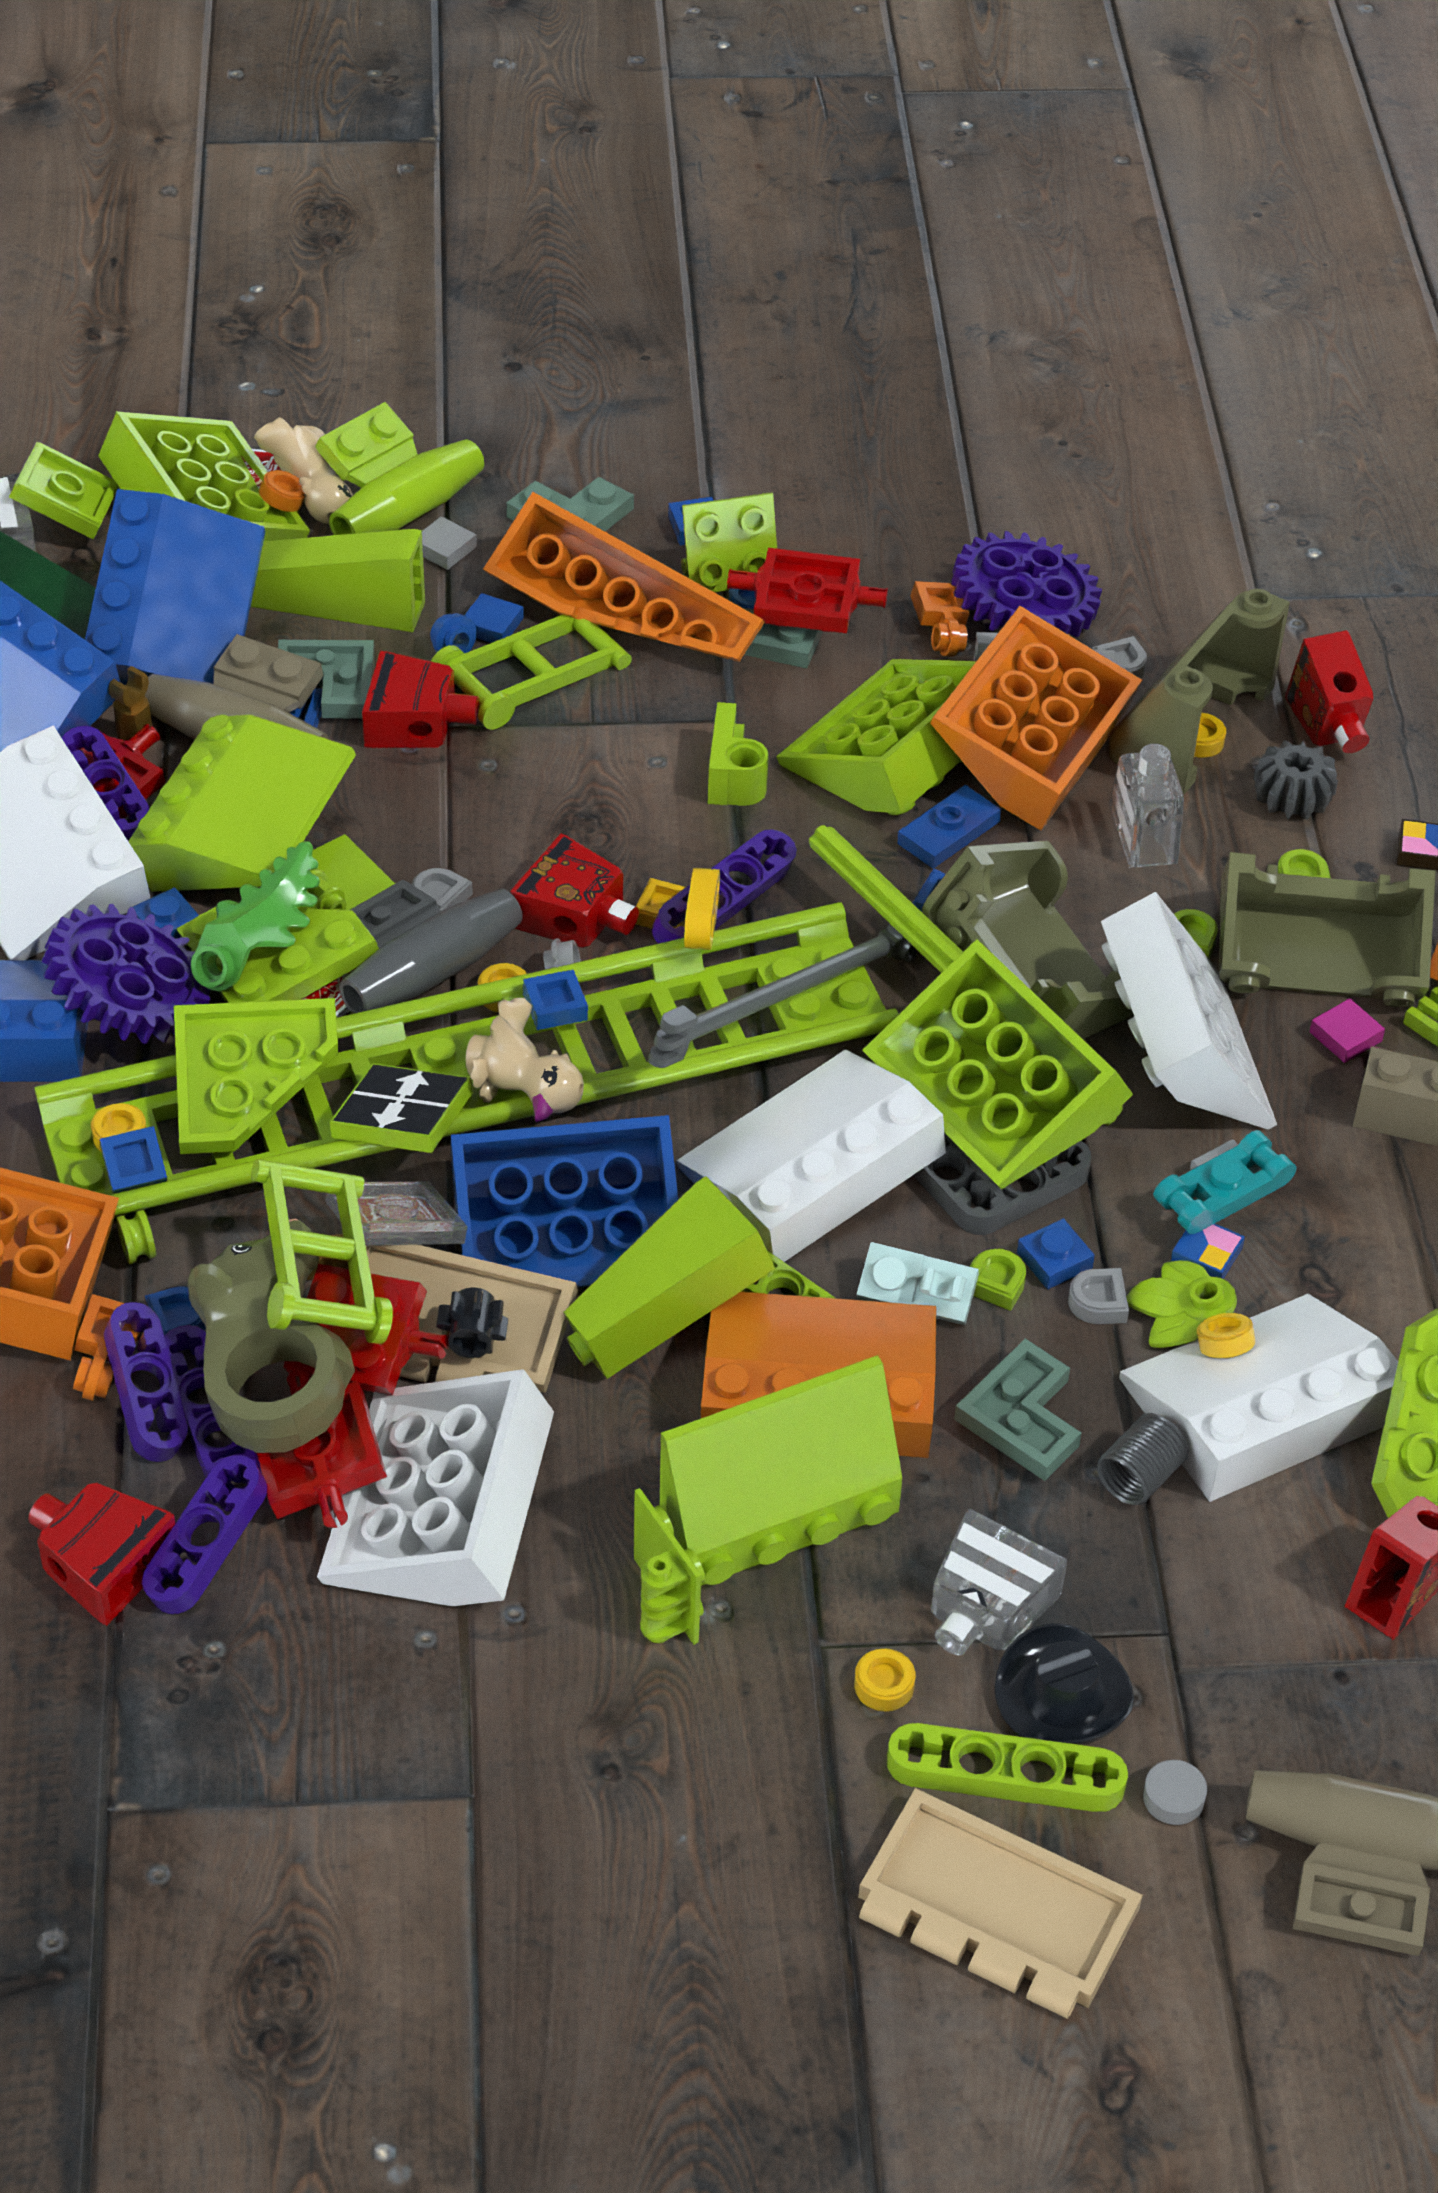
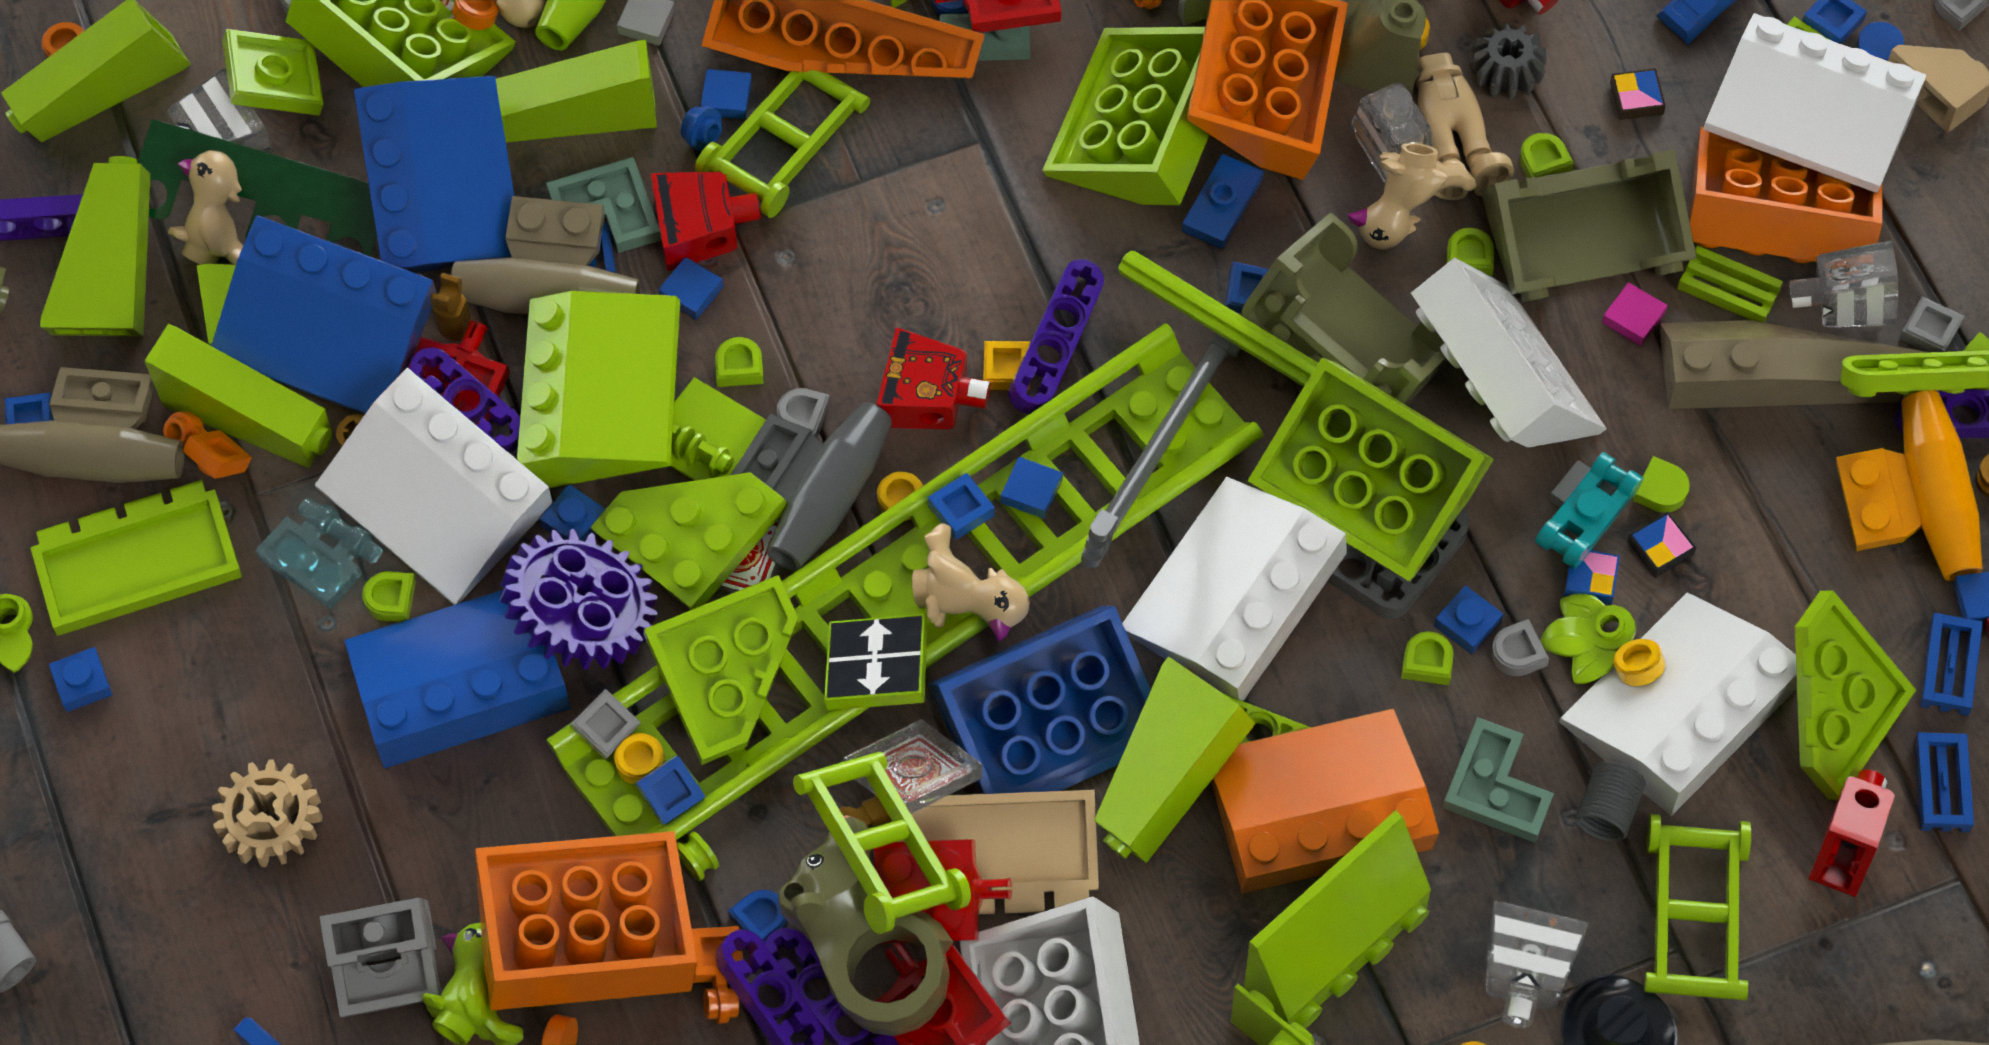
camera: 15 degrees left, 15 degrees up
bright green plant [191,841,320,991] -> none
black gear [436,1287,508,1358] -> none
light grey plate [543,938,581,970] -> none
yellow beam [684,868,720,950] -> none
lime plate [708,702,768,806] -> none
light aqua plate [856,1242,979,1325] -> none
none -> light grey tile [570,689,641,760]
none -> blue tile [658,257,724,320]
none -> lime tile [715,337,764,387]
none -> blue tile [1001,457,1063,519]
none -> tan animal [1347,143,1477,250]
none -> tan piece [1415,52,1514,200]
none -> tile [1627,512,1696,578]
none -> lime tile [1632,456,1690,513]
none -> lime piece [1644,814,1751,1001]

